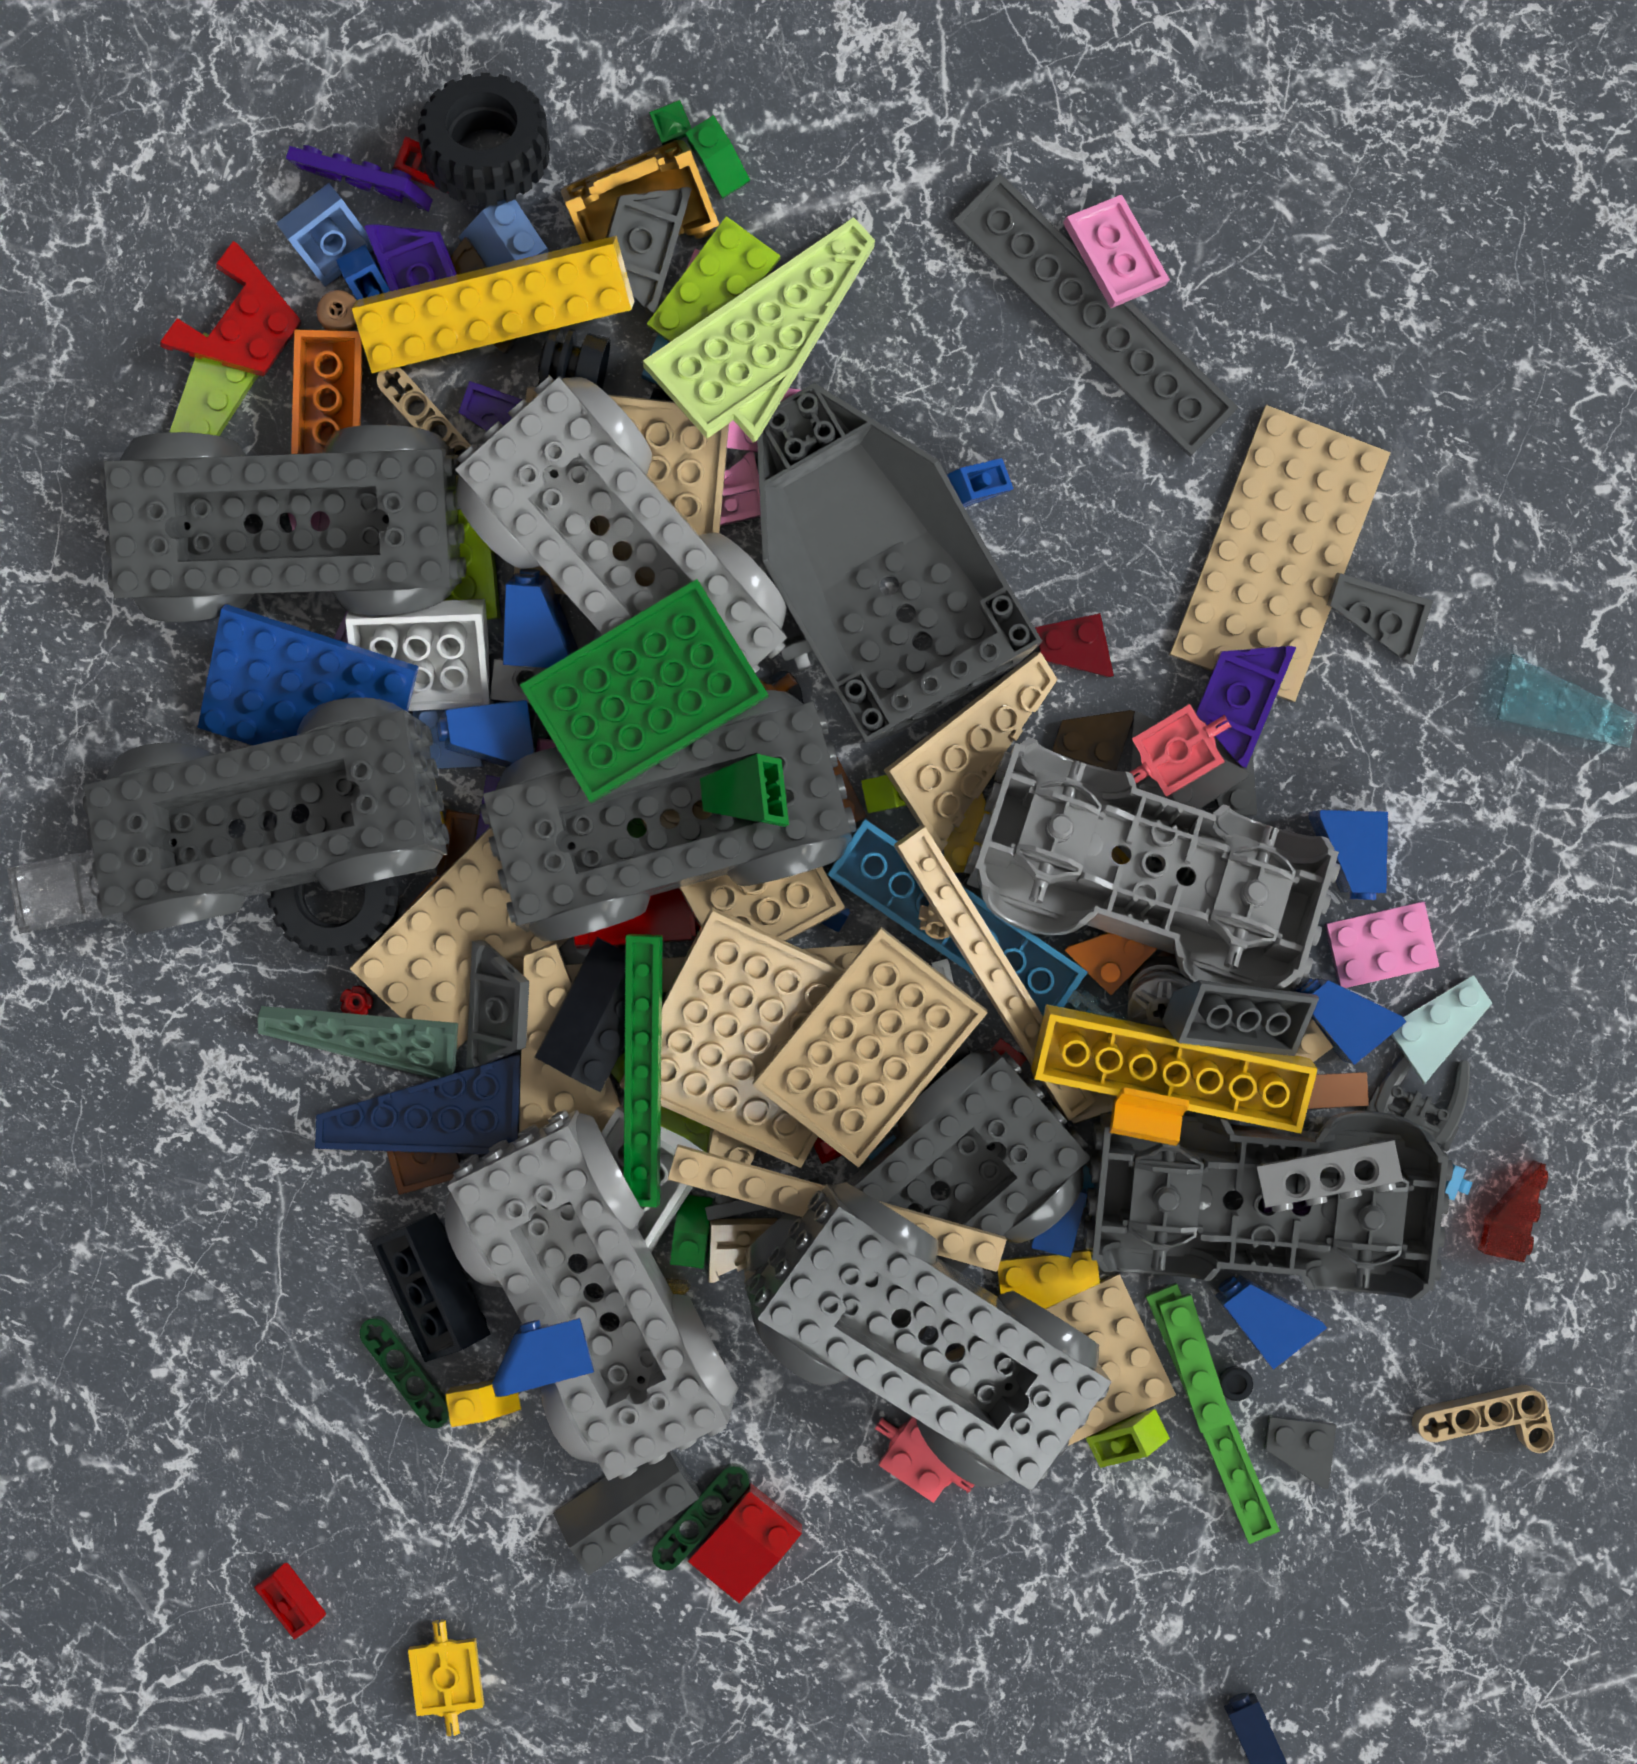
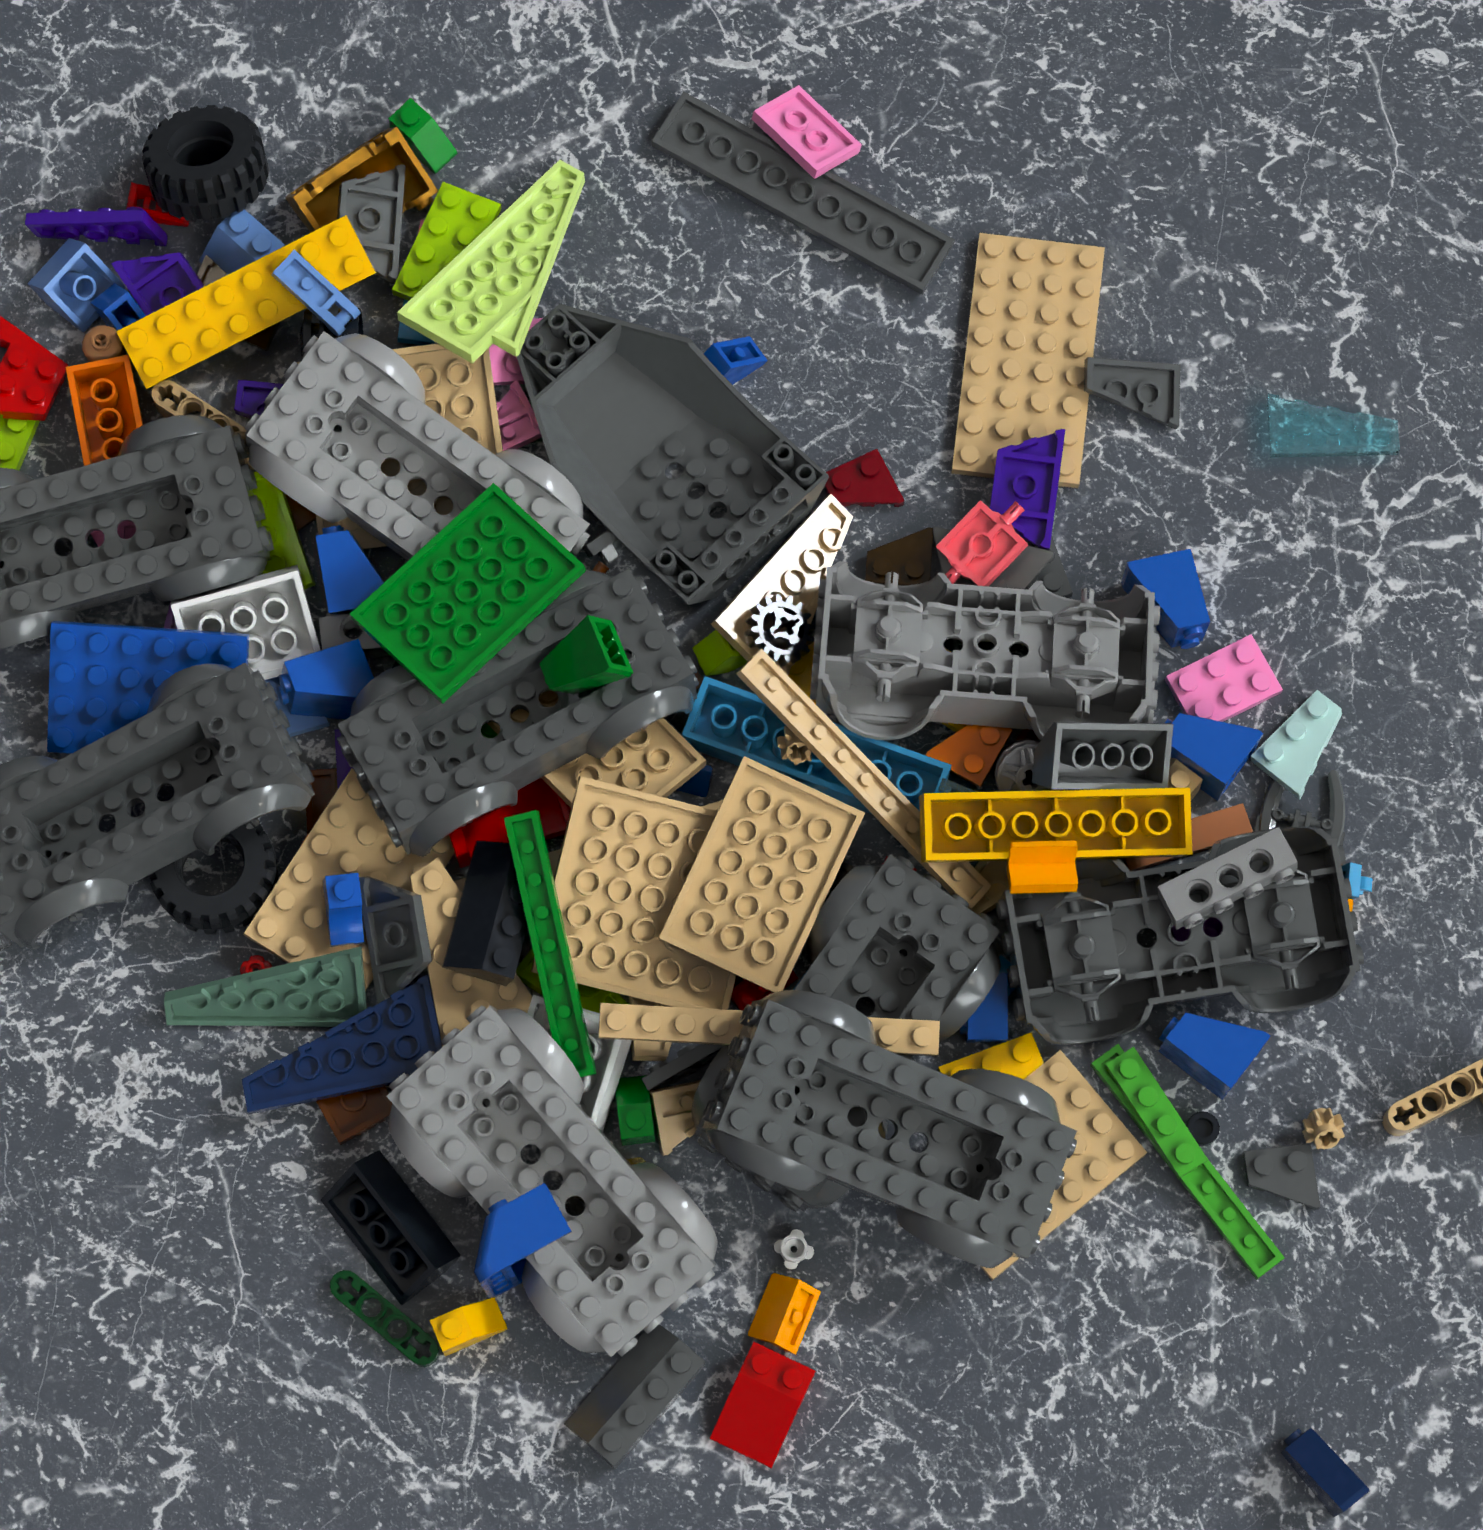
camera: 15 degrees left, 15 degrees down
green tile [649,100,692,145] -> none
dark green beam [652,1463,750,1571] -> none
coral plate [874,1416,974,1503] -> none
lime slope [1086,1409,1170,1468] -> none
clear red slope [1478,1160,1548,1263] -> none
none -> medium blue plate [272,250,361,336]
none -> blue arch [322,873,364,947]
none -> black gear [745,594,816,667]
none -> light orange panel [748,1273,821,1355]
none -> white plate [774,1229,814,1270]
none -> tan gear [1302,1108,1345,1150]

